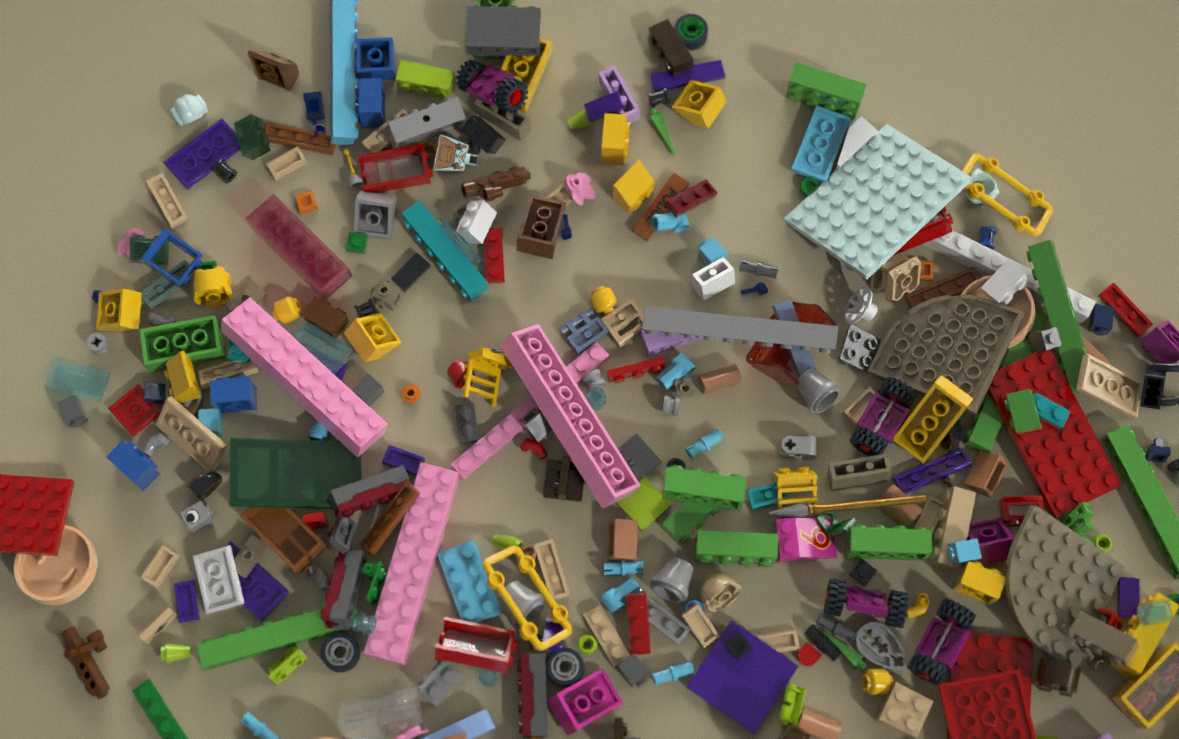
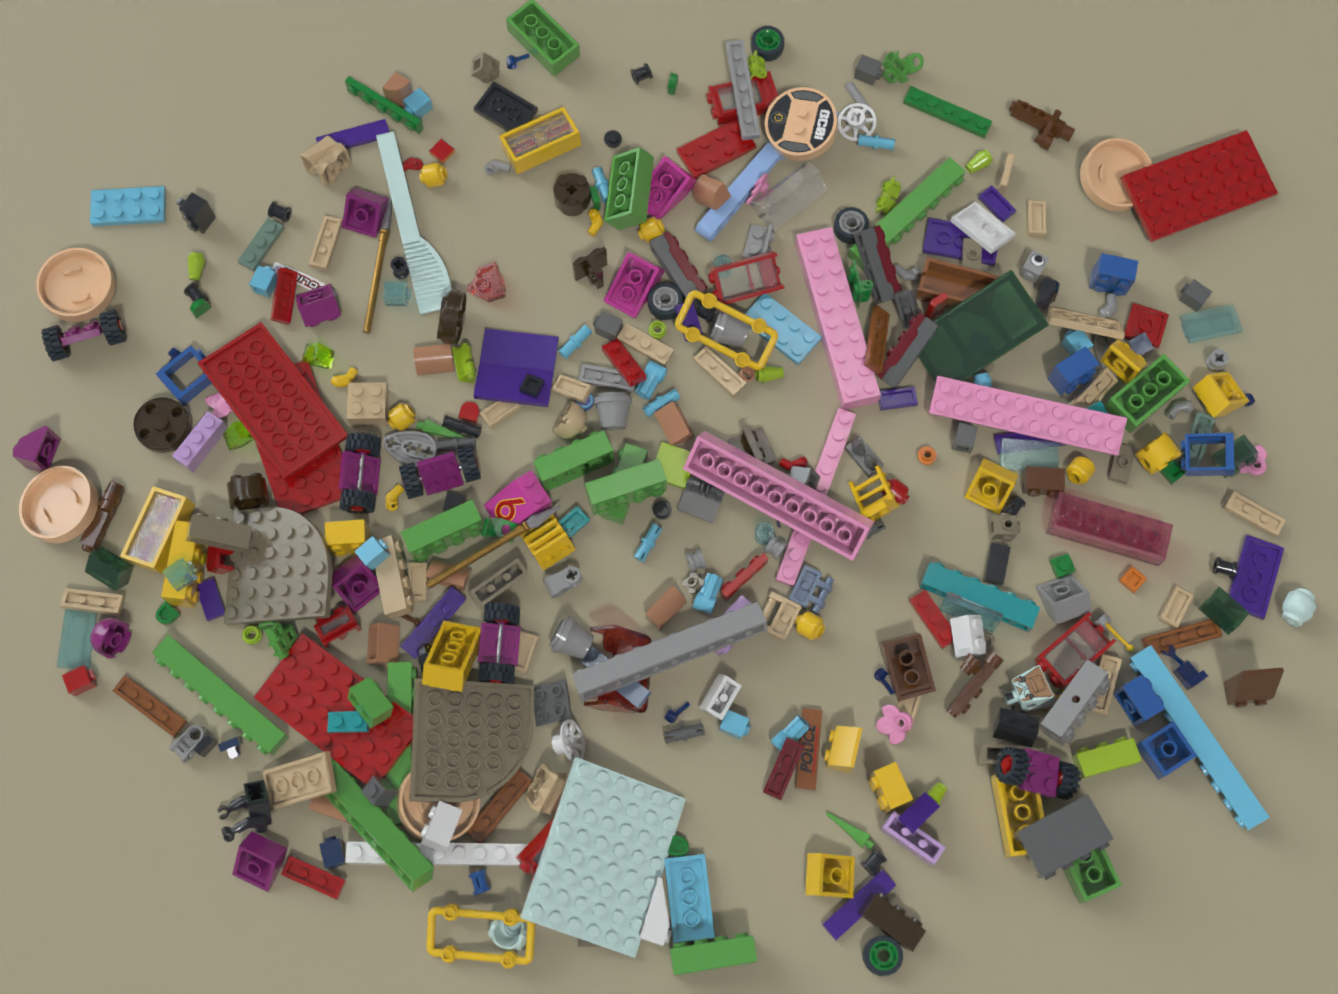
camera: 150 degrees right, 0 degrees up
clear light blue wheel [352,611,377,635] -> none
orange tile [920,260,934,281] -> none

